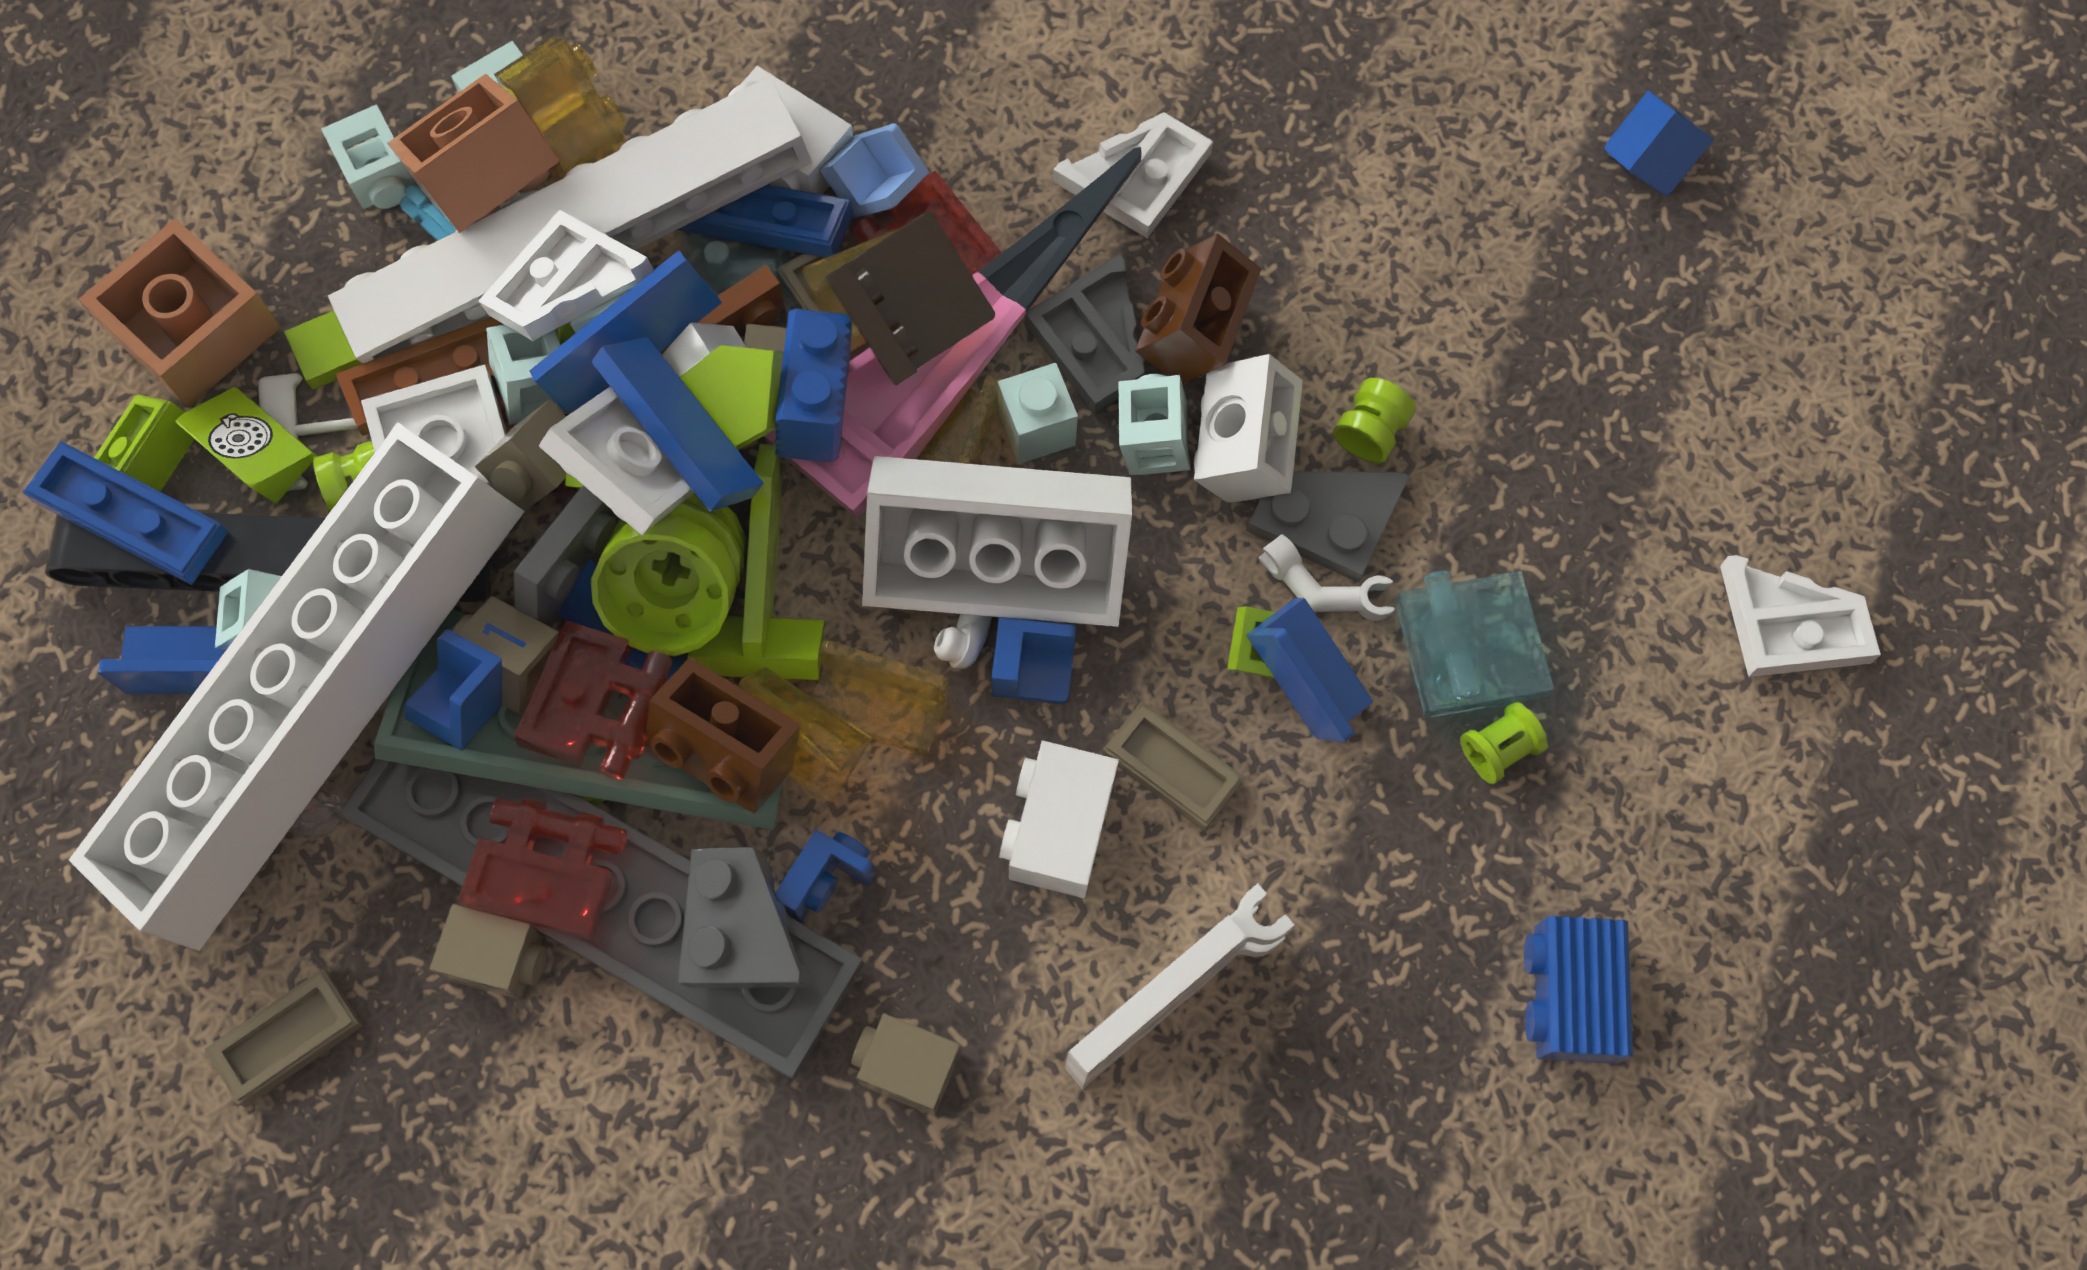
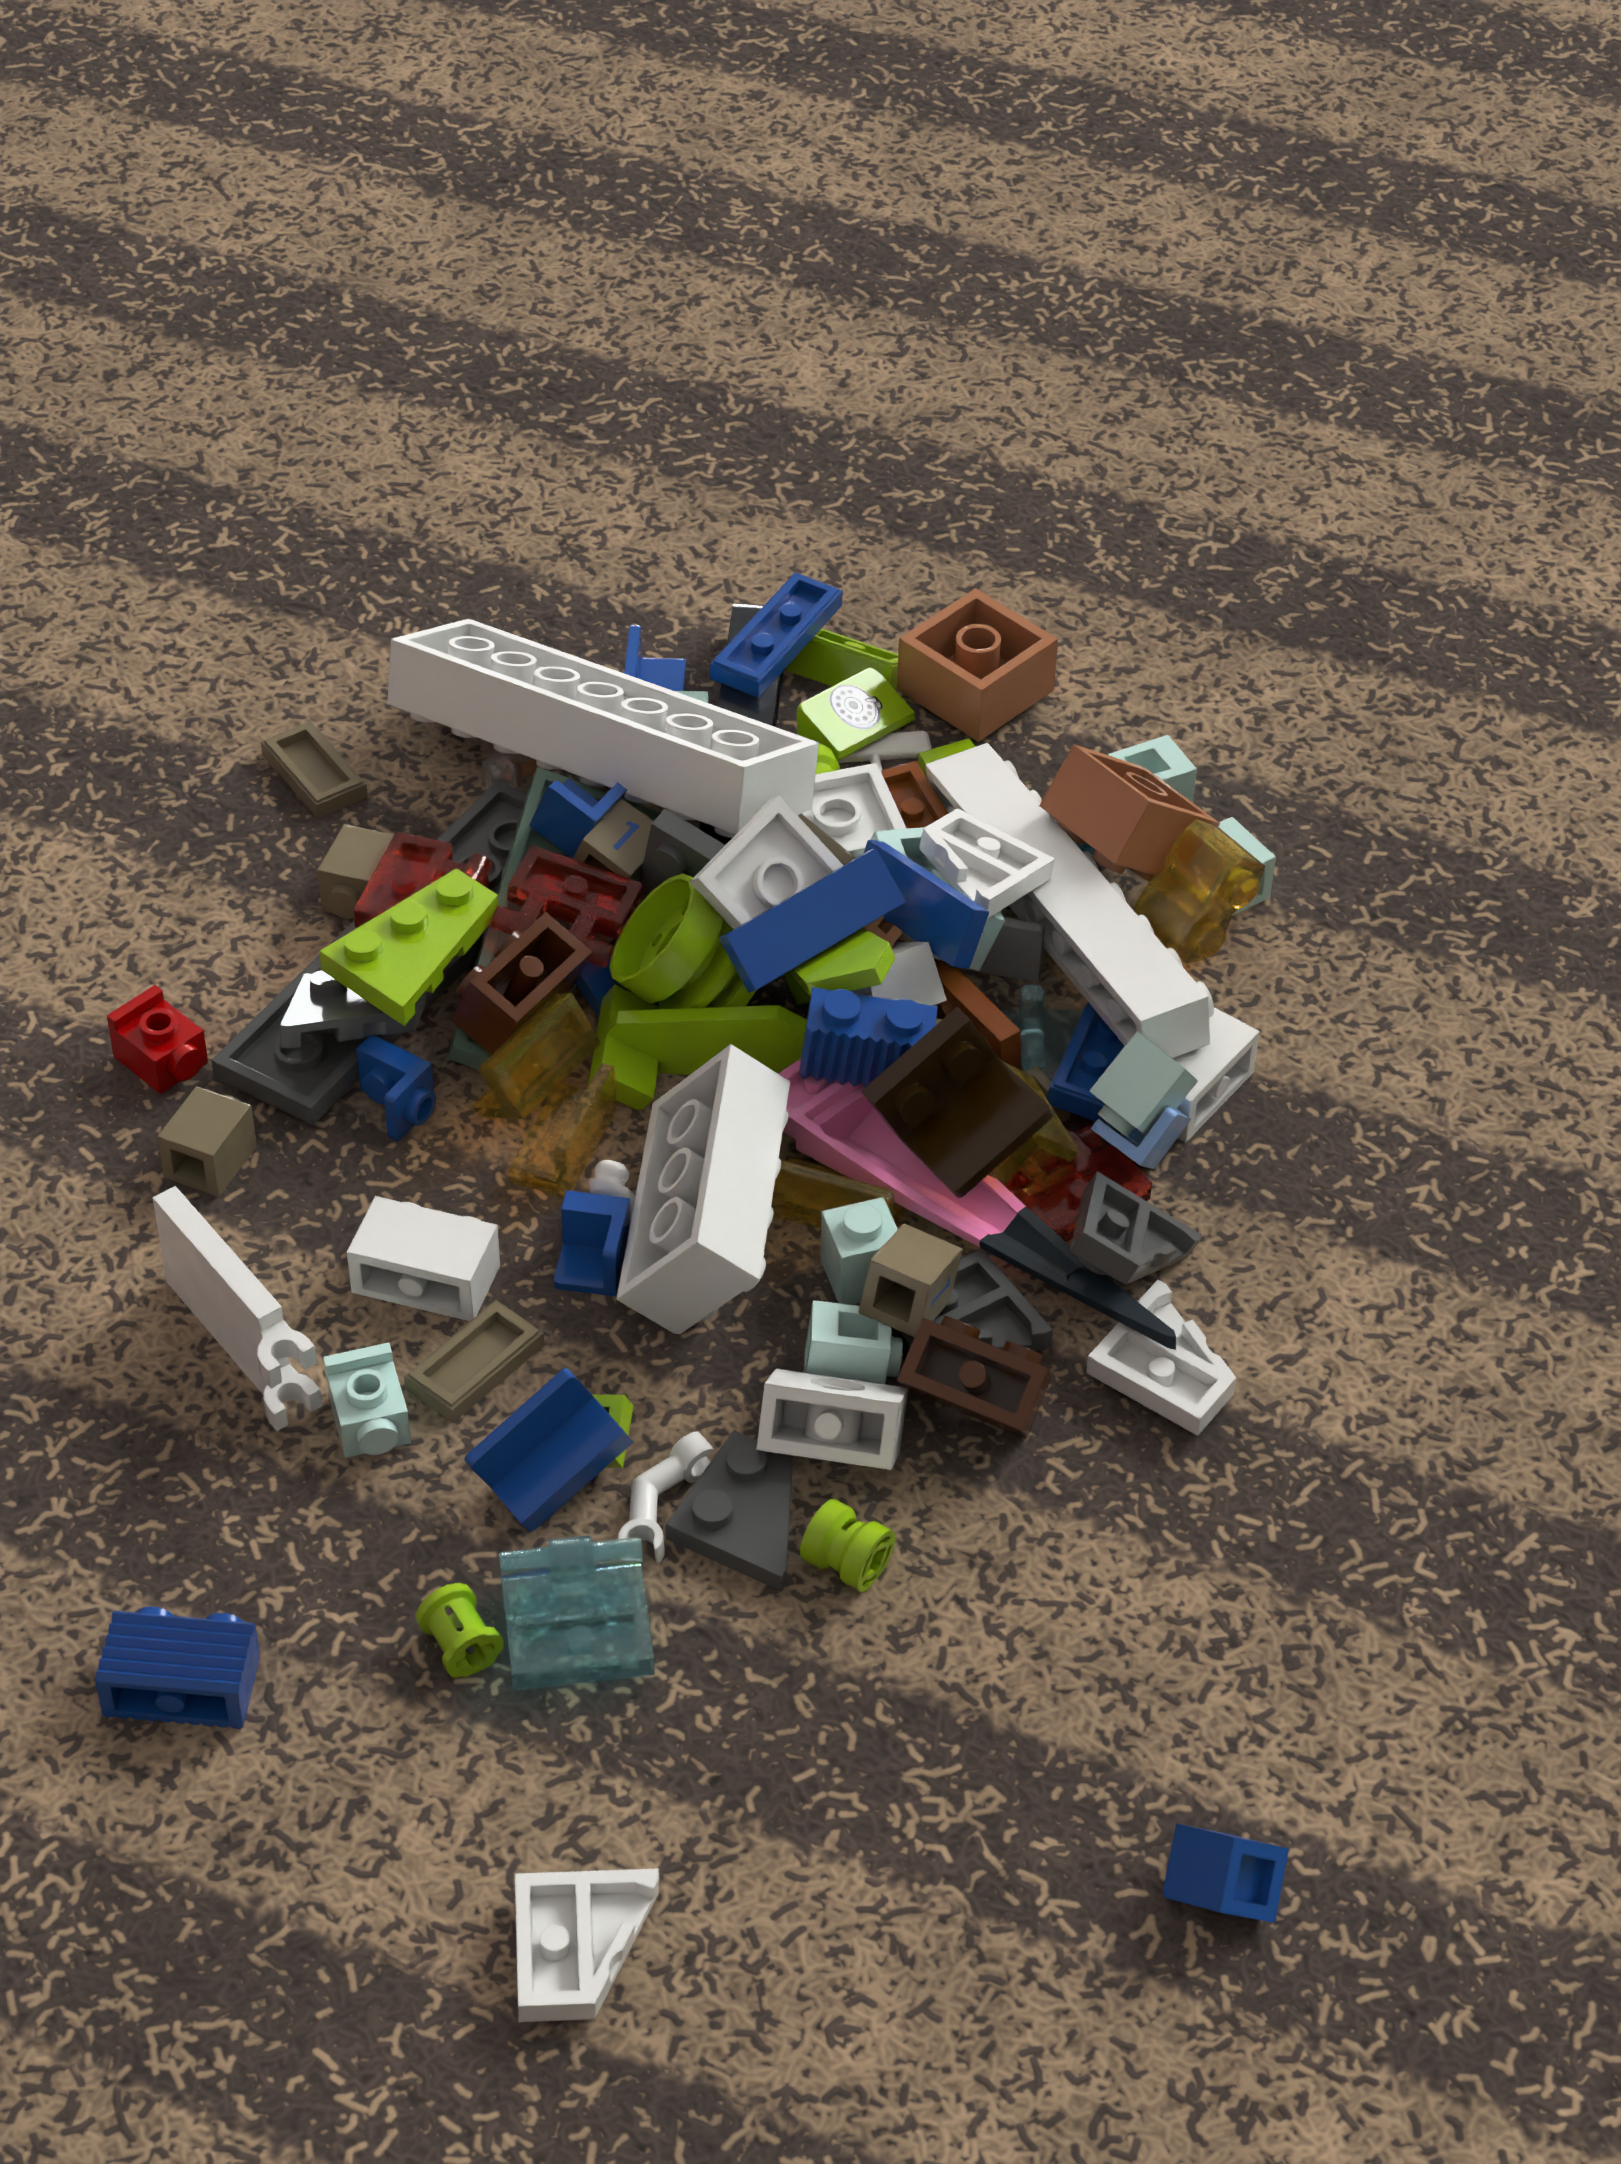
camera: 95 degrees right, 25 degrees down
none -> red brick [107,985,208,1094]
none -> lime wing [319,868,499,1026]
none -> light aqua brick [323,1343,411,1458]
none -> dark tan brick [858,1223,963,1338]
none -> dark grey wing [1070,1171,1201,1285]
none -> light aqua brick [1090,1031,1198,1137]

